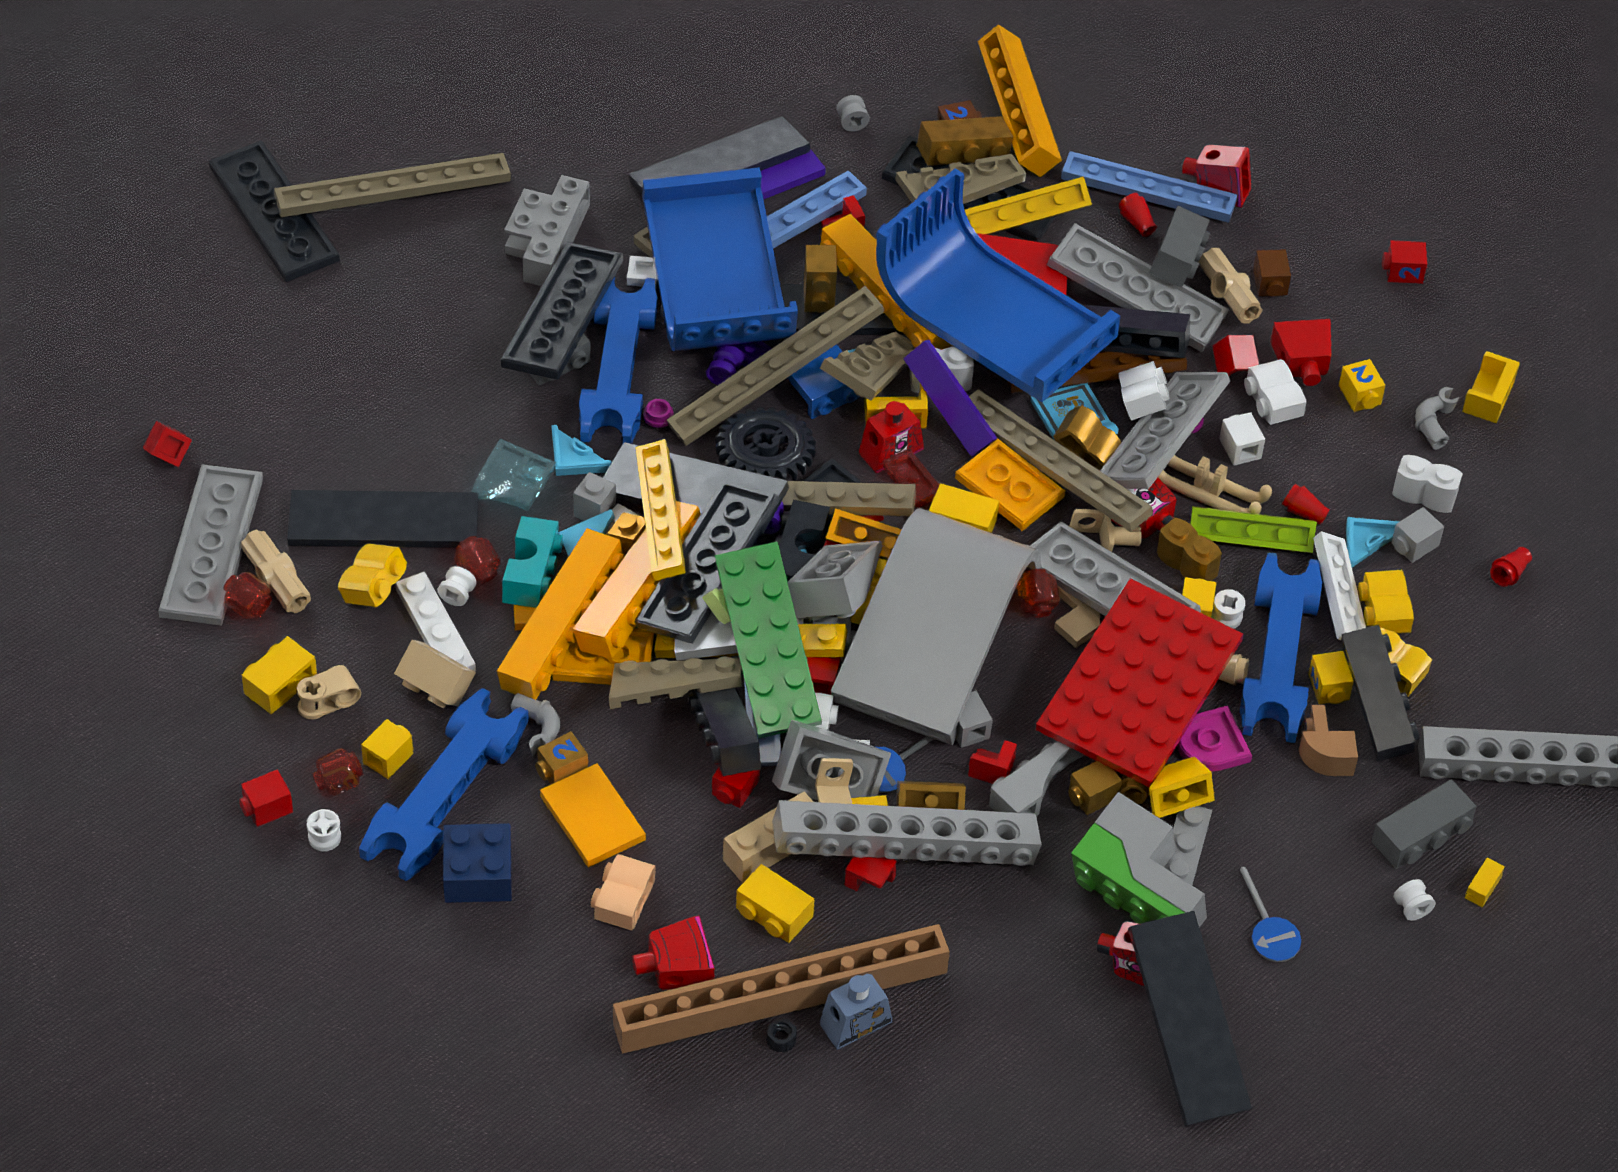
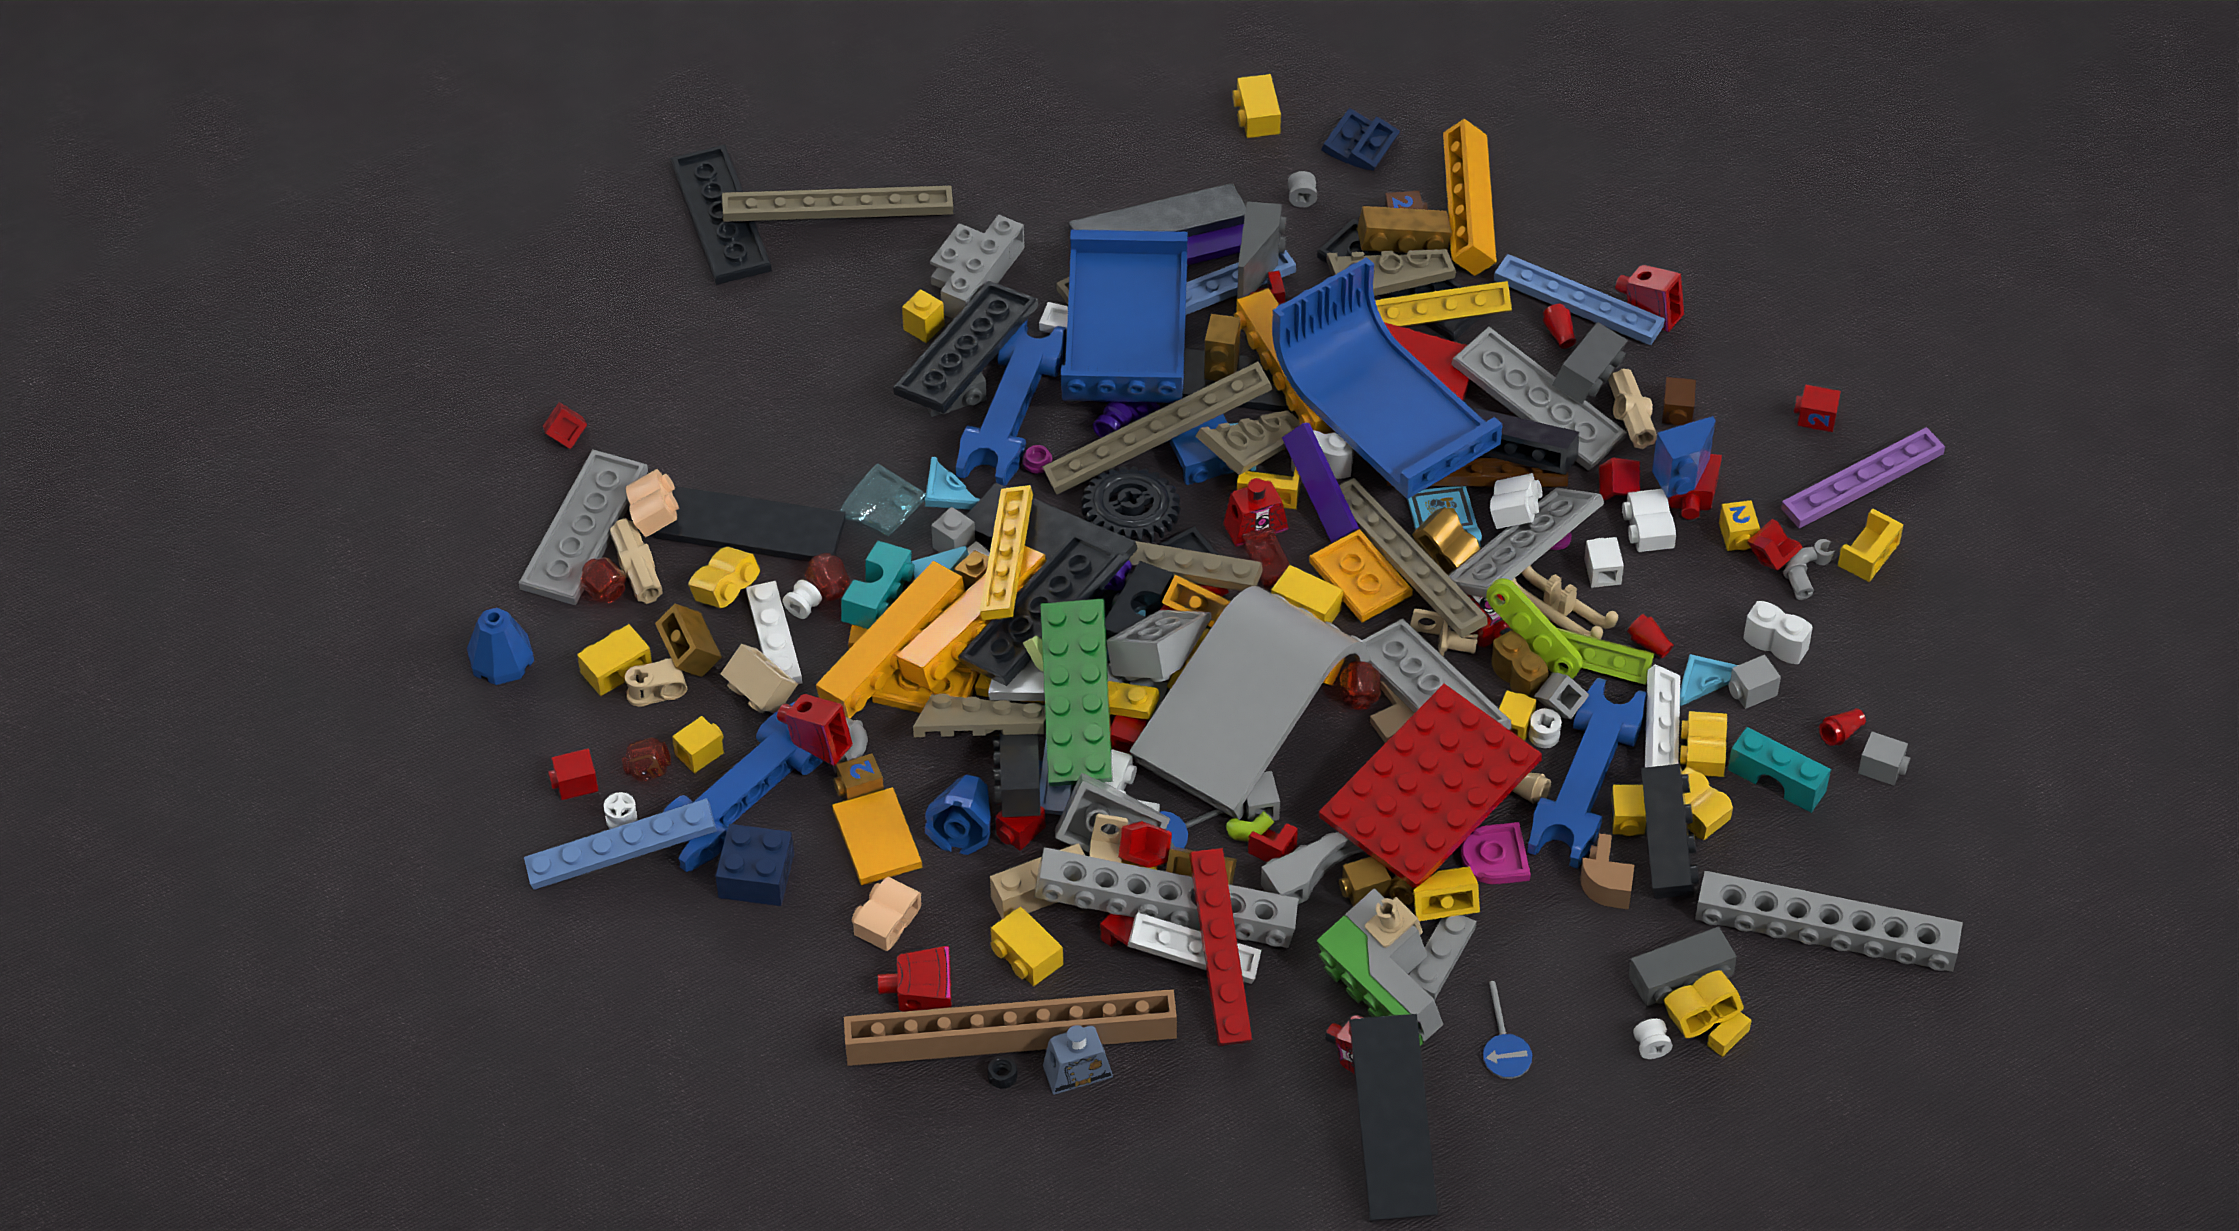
camera: 15 degrees right, 0 degrees up
none -> blue cone [467,608,534,685]
none -> medium blue plate [524,798,717,890]
none -> light nougat brick [626,469,679,537]
none -> pearl gold brick [655,604,722,677]
none -> red torso [777,694,853,766]
none -> yellow brick [902,289,945,343]
none -> blue cone [925,775,991,855]
none -> red panel [1118,821,1172,868]
none -> white plate [1128,913,1261,984]
none -> red plate [1189,848,1252,1046]
none -> lime arm [1226,811,1274,841]
none -> yellow brick [1233,74,1281,138]
none -> dark grey slope [1237,201,1287,299]
none -> dark blue slope [1321,108,1400,171]
none -> tan bracket [1365,897,1423,948]
none -> lime plate [1486,578,1583,679]
none -> light grey brick [1534,672,1589,719]
none -> blue slope [1652,416,1715,498]
none -> yellow brick [1663,970,1744,1038]
none -> teal arch [1728,727,1831,813]
none -> red panel [1747,519,1803,571]
none -> medium lavender plate [1781,427,1945,529]
none -> light grey brick [1858,732,1910,785]

